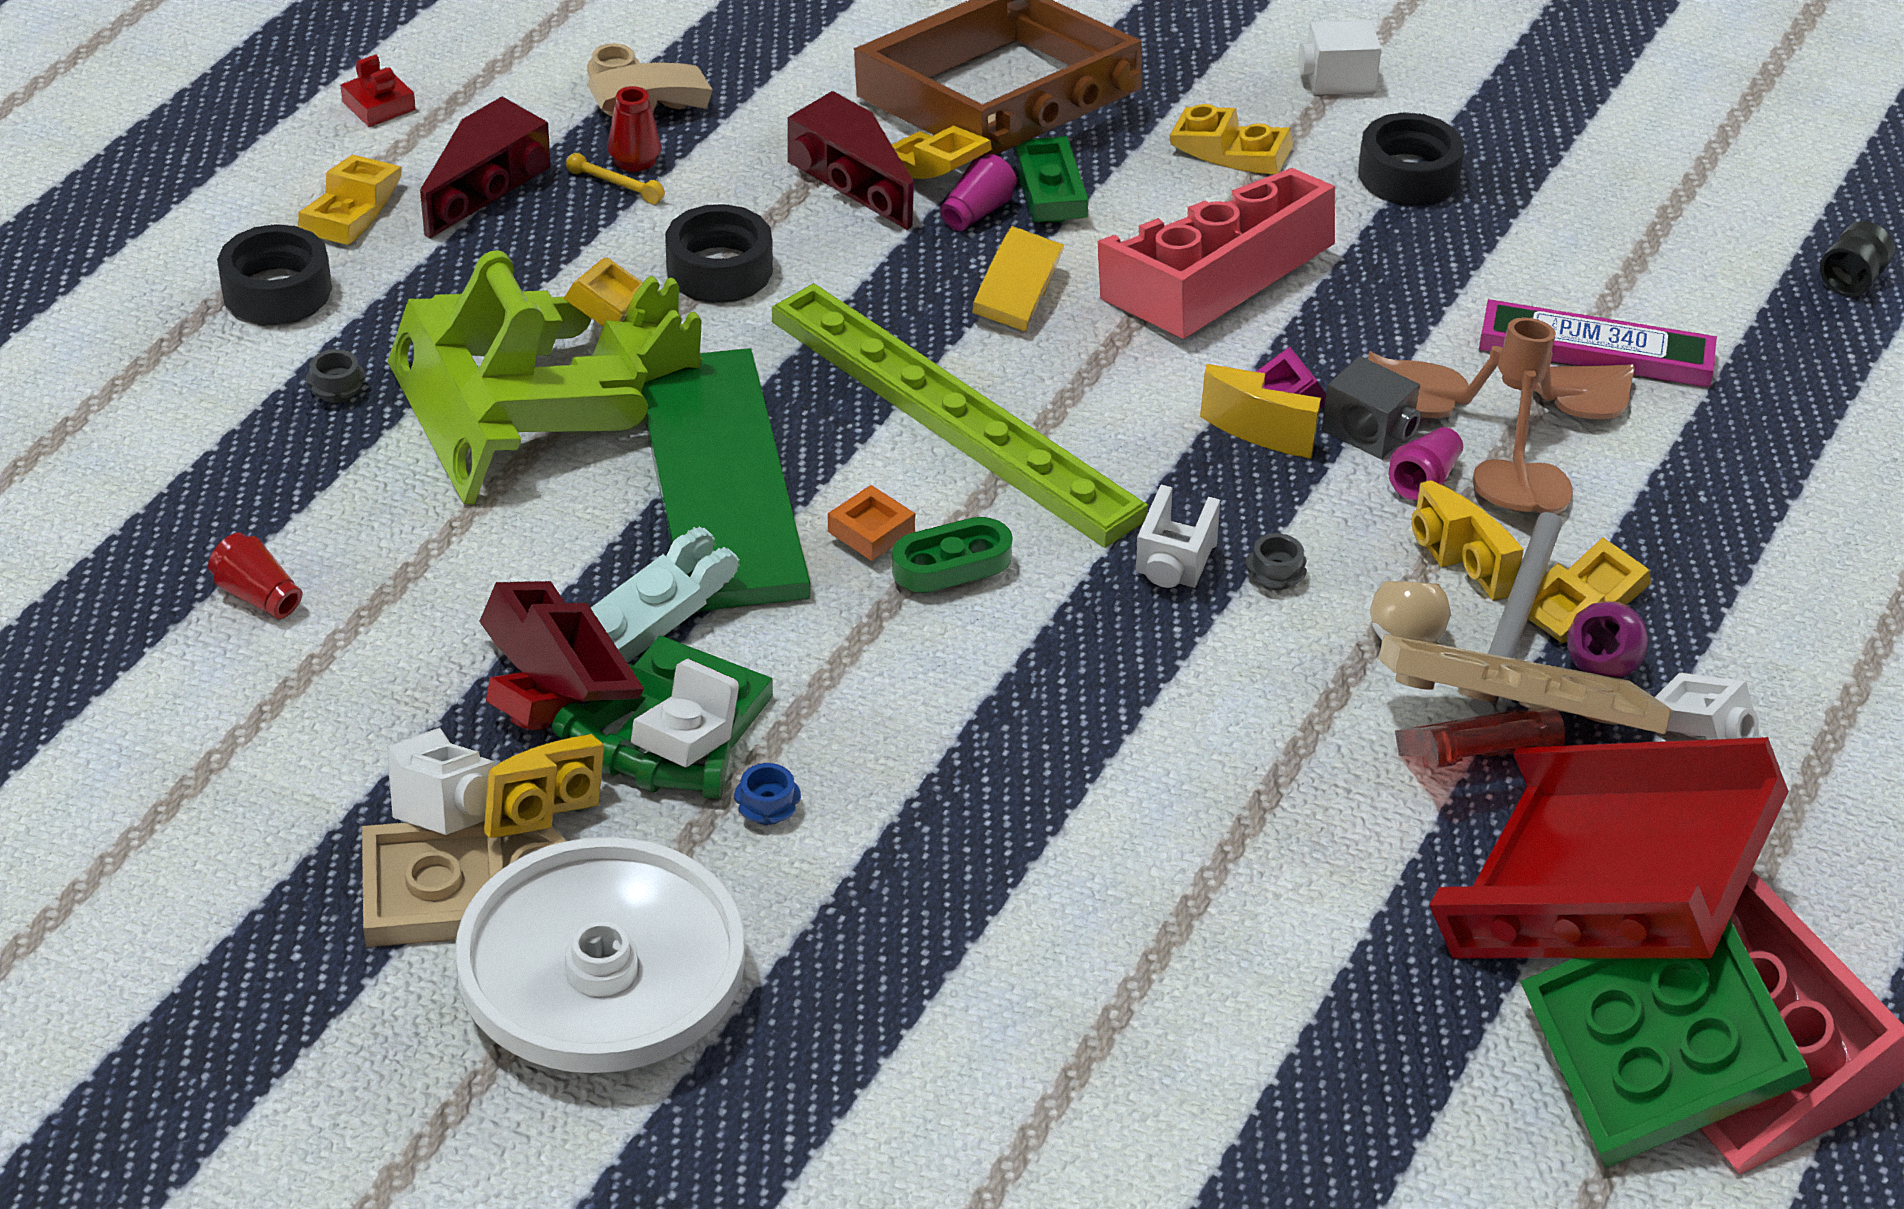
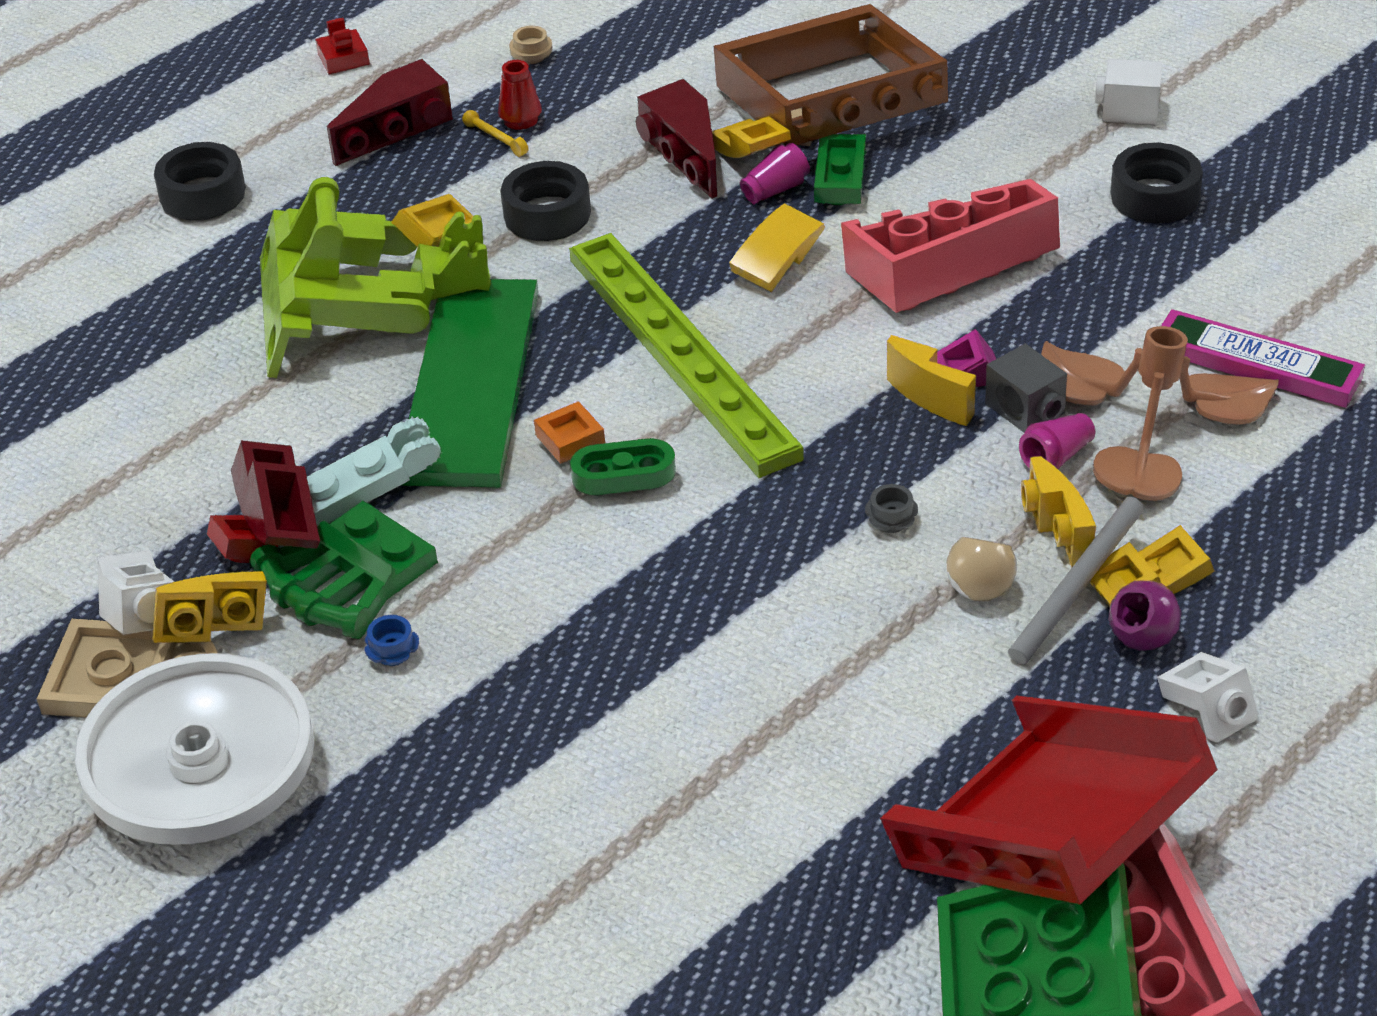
camera: 20 degrees right, 0 degrees up
red cone [208,532,303,620] -> none
yellow slope [298,154,402,245] -> none
dark grey plate [306,349,365,403] -> none
tan slope [587,62,713,117] -> none
white bracket [631,659,739,768] -> none
white window [1136,485,1220,588] -> none
yellow slope [1169,104,1293,174] -> none
tan wing [1378,634,1671,734] -> none
clear red plate [1395,708,1565,769] -> none

